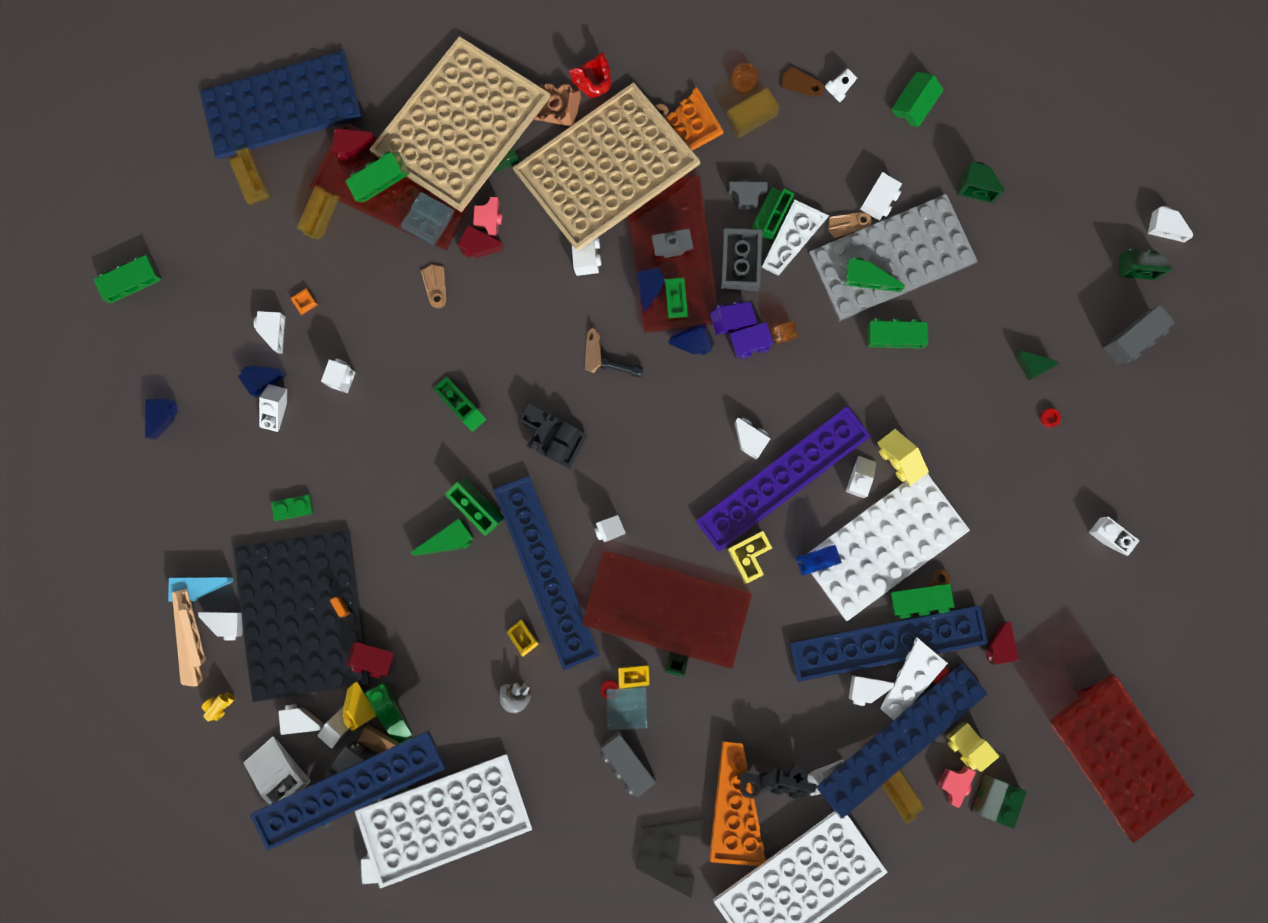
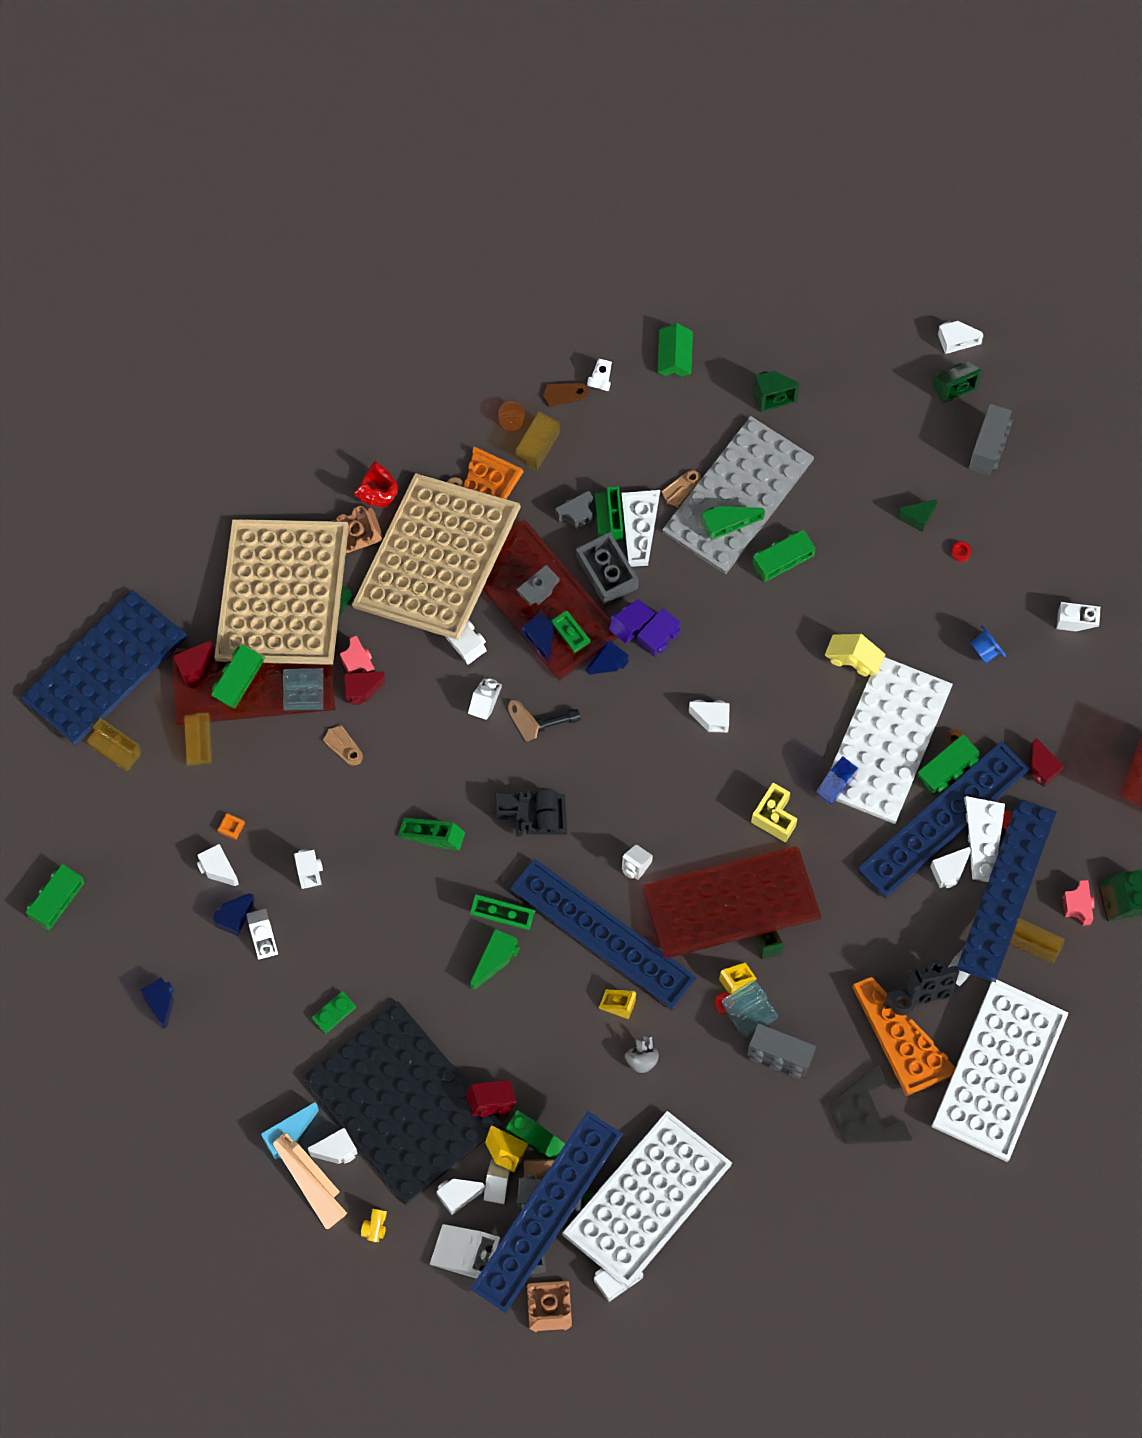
camera: 30 degrees left, 15 degrees down
orange tile [330,597,350,617] -> none
dark purple plate [695,406,871,552] -> none
clear orange wheel [770,321,800,345] -> none
white slope [845,456,876,498] -> none
white brick [860,172,902,221] -> none
light yellow brick [946,721,999,772] -> none
none -> white slope [468,678,502,720]
none -> nougat slope [527,1281,572,1332]
none -> blue piece [970,625,1006,664]

